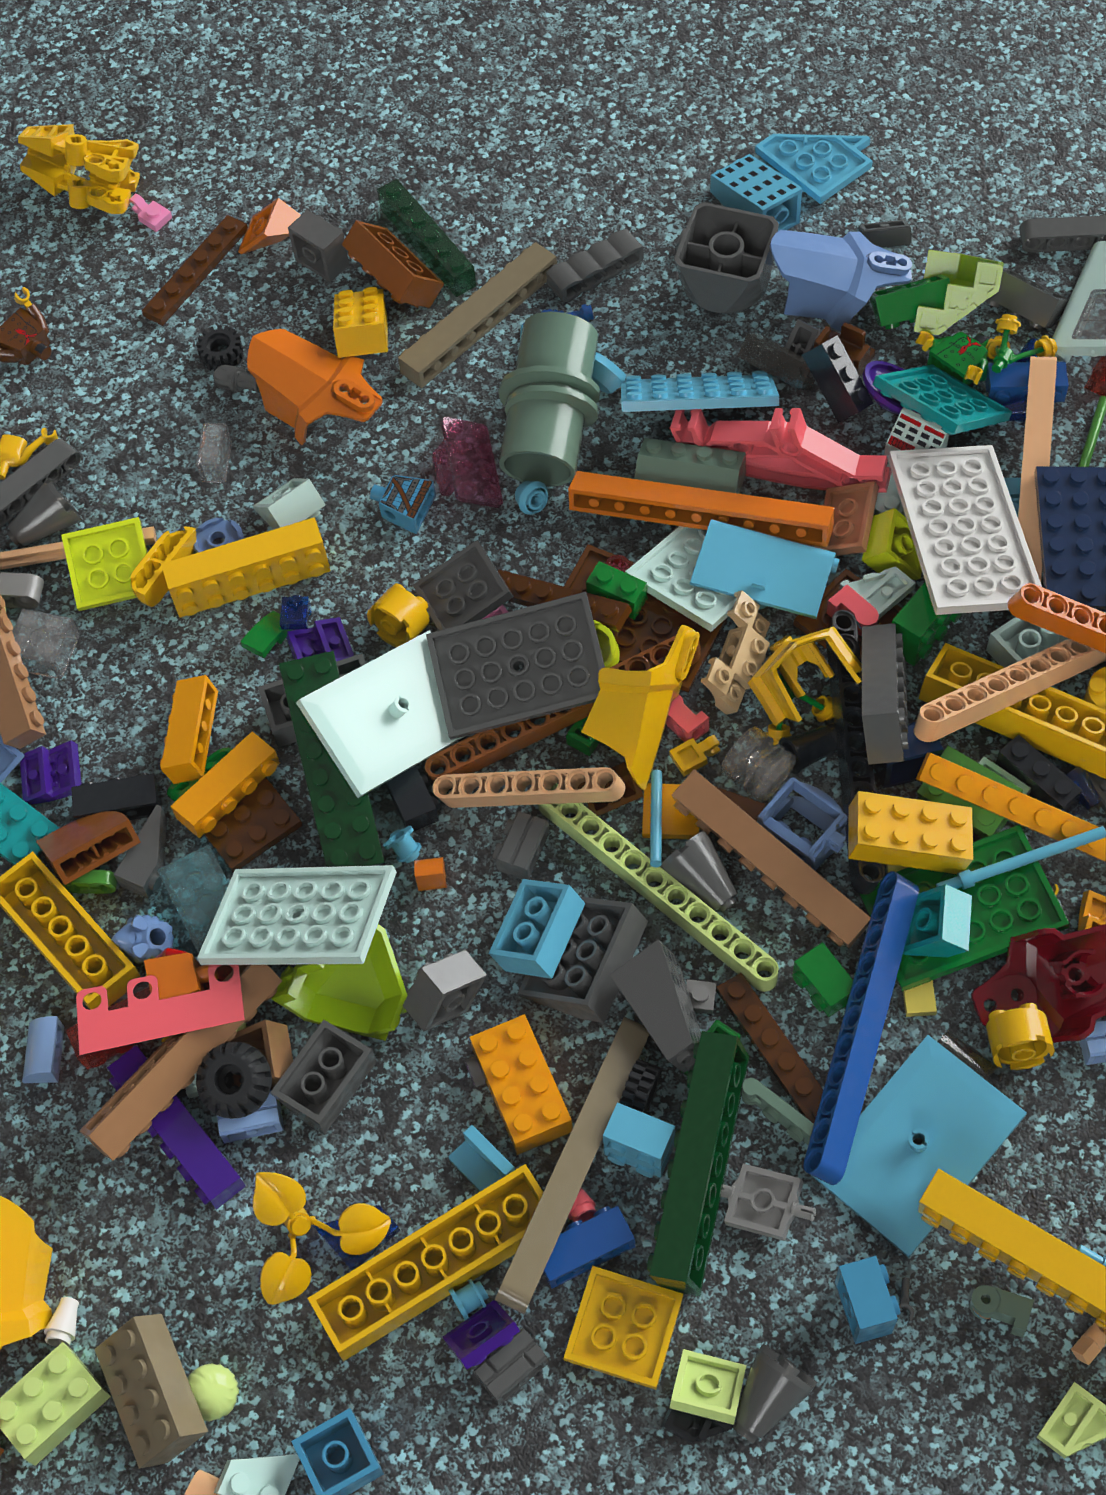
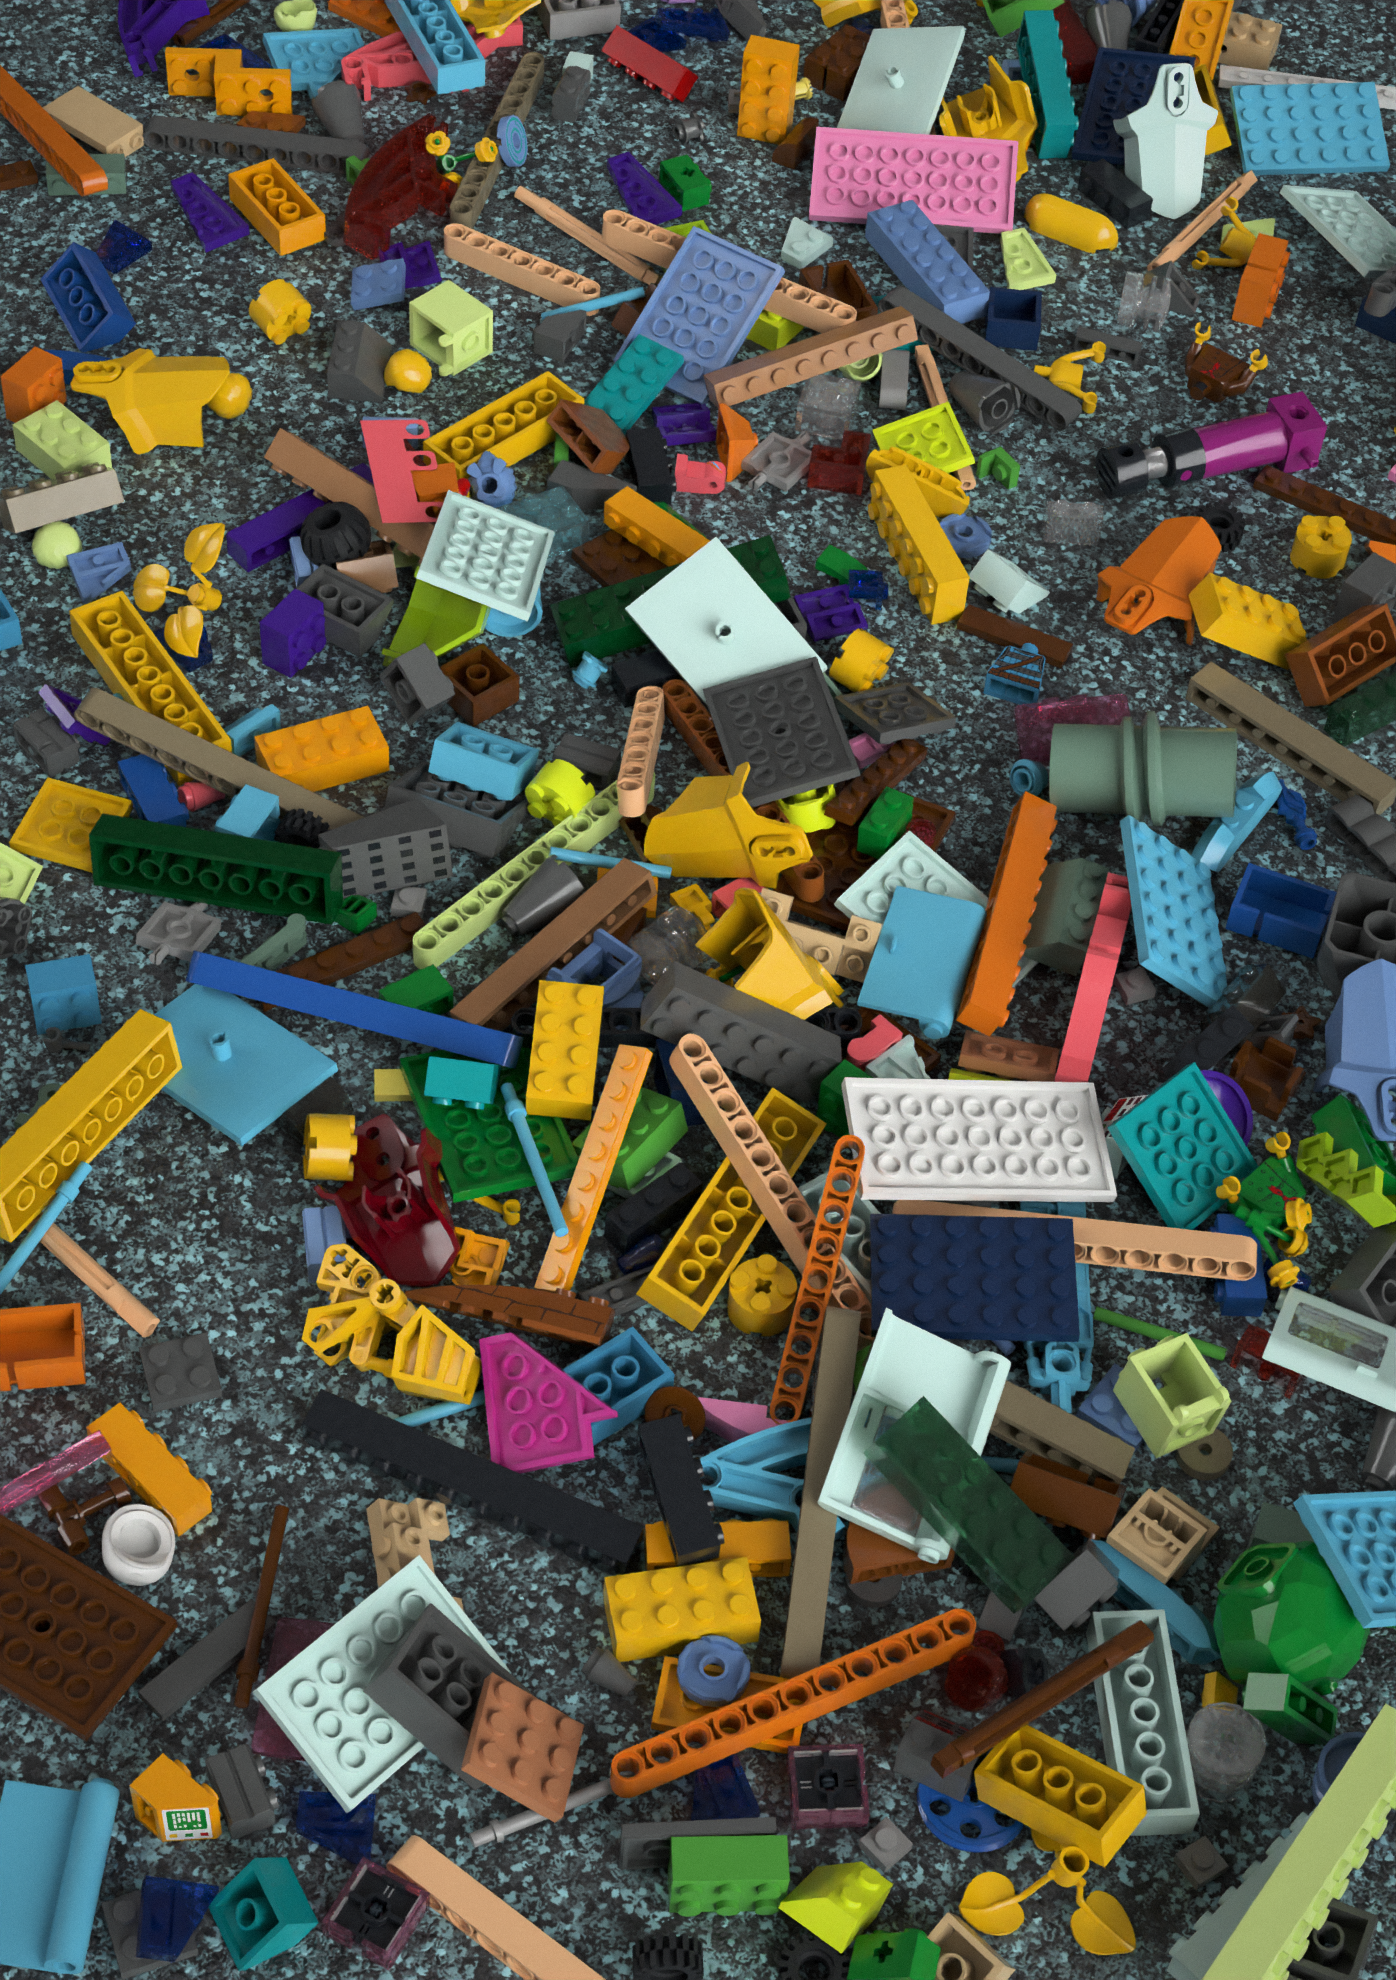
camera: 80 degrees right, 10 degrees down
white cone [44,1297,79,1347] -> none
light orange brick [160,675,218,784] -> none
orange brick [414,857,447,891] -> none
none -> medium blue wing [66,542,131,605]
none -> dark purple brick [259,588,326,678]
none -> reddish brown brick [440,643,520,727]
none -> neon yellow brick [525,759,596,826]
none -> coral leg [675,454,727,494]
none -> orange slope [716,403,758,482]
none -> light grey plate [741,431,818,492]
none -> clear red brick [807,430,871,495]
none -> reddish brown tile [956,604,1073,669]
none -> bright green bracket [976,446,1020,490]
none -> piece [1096,391,1327,499]
none -> blue piece [1225,863,1336,958]
none -> reddish brown plate [1281,1005,1321,1039]
none -> yellow brick [1290,515,1352,579]

